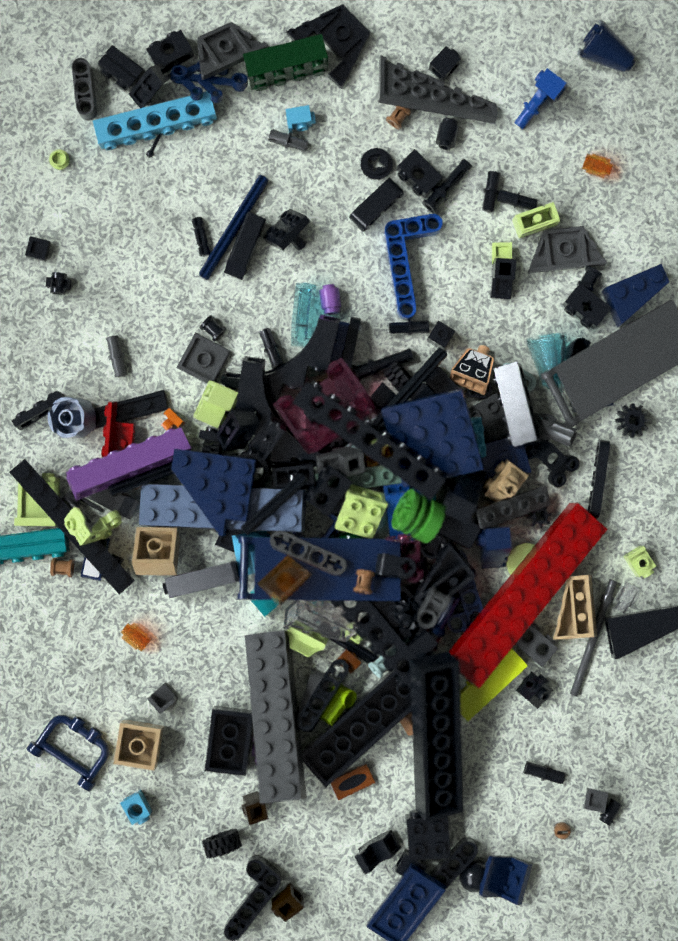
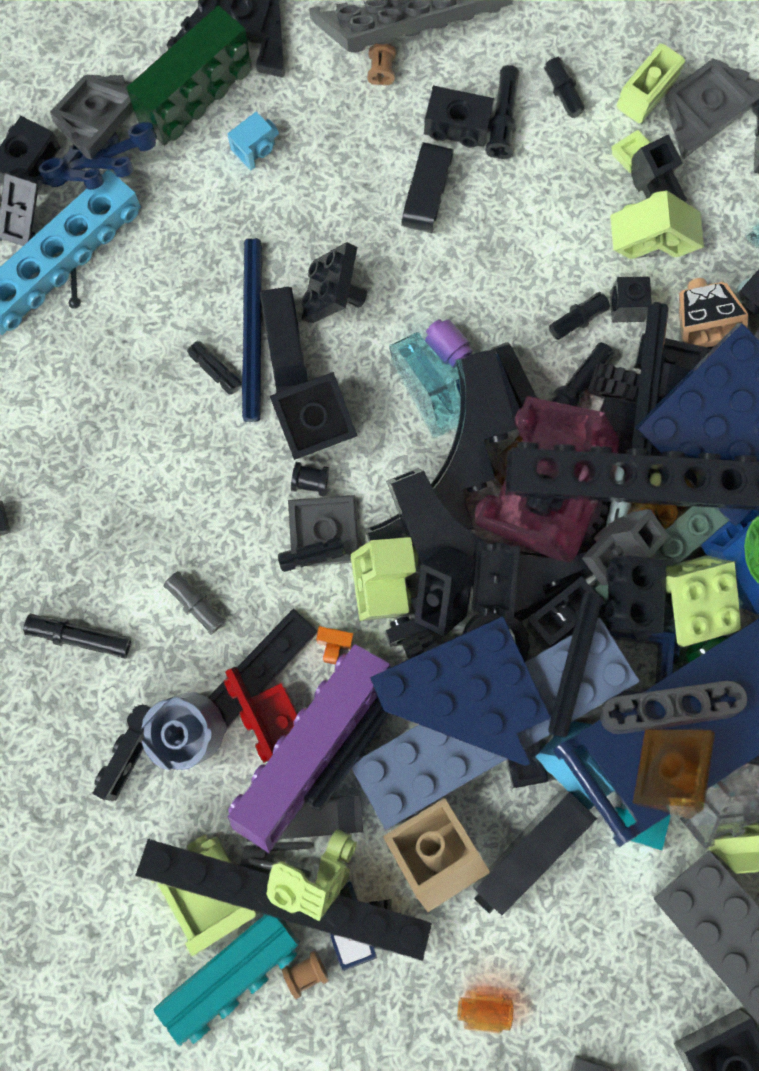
camera: 30 degrees left, 10 degrees down
black gear [45,272,72,295] -> none
black axle [259,328,284,369] -> none
dark grey axle [268,129,309,152] -> none
black gear [360,148,392,180] -> none
blue beam [384,214,443,320] -> none
black brick [436,118,459,150] -> none
black axle [497,189,538,210] -> none
none -> black pin [23,613,131,659]
none -> black brick [270,372,357,460]
none -> black axle [278,537,345,572]
none -> yellowish green brick [610,190,704,259]

